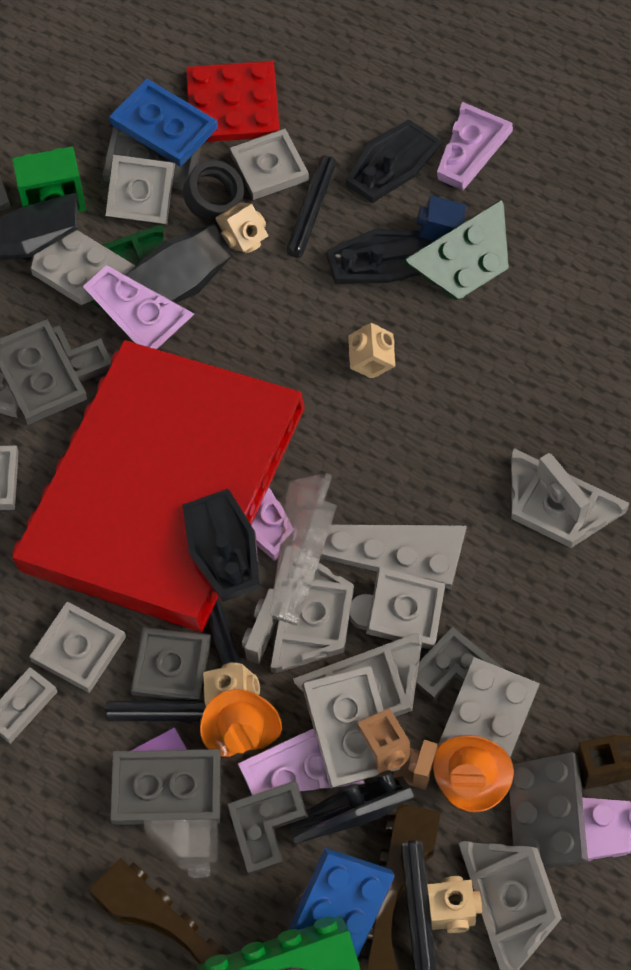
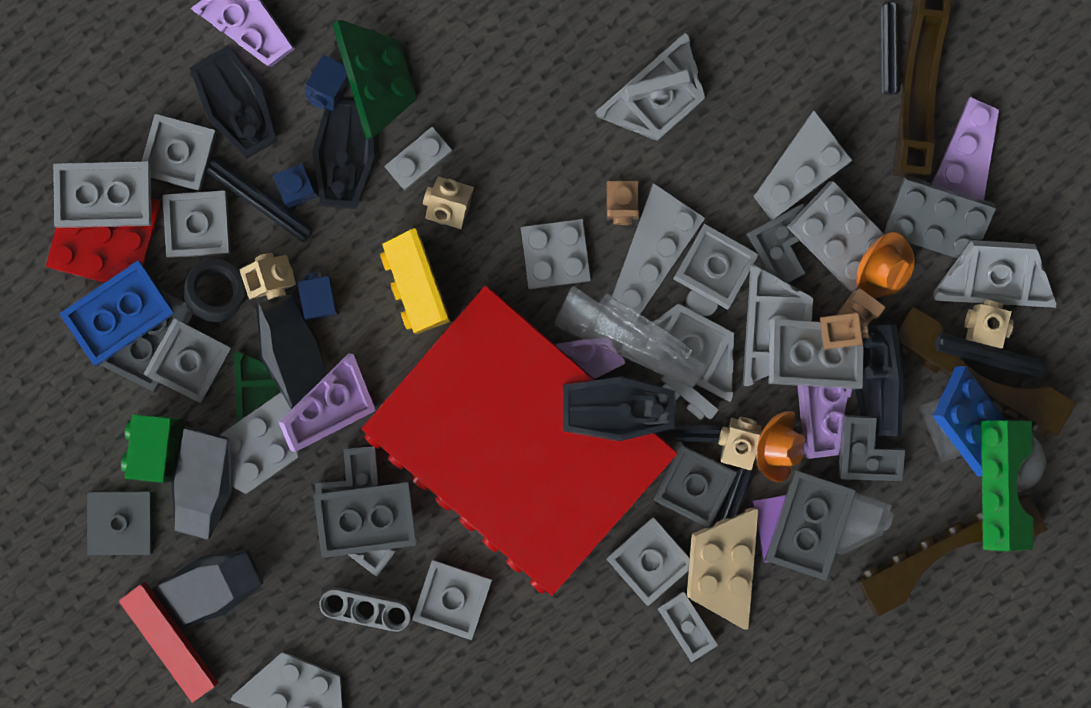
camera: 70 degrees left, 25 degrees up
none -> light grey plate [53,161,152,228]
none -> light grey plate [142,114,217,192]
none -> dark blue brick [273,164,319,208]
none -> dark blue brick [298,272,339,321]
none -> yellow slope [380,228,451,334]
none -> light grey plate [384,127,452,191]
none -> light grey plate [521,219,591,290]
none -> medium nougat bracket [607,181,639,225]
none -> tan wing [687,507,758,629]
none -> light grey wedge [753,111,852,220]

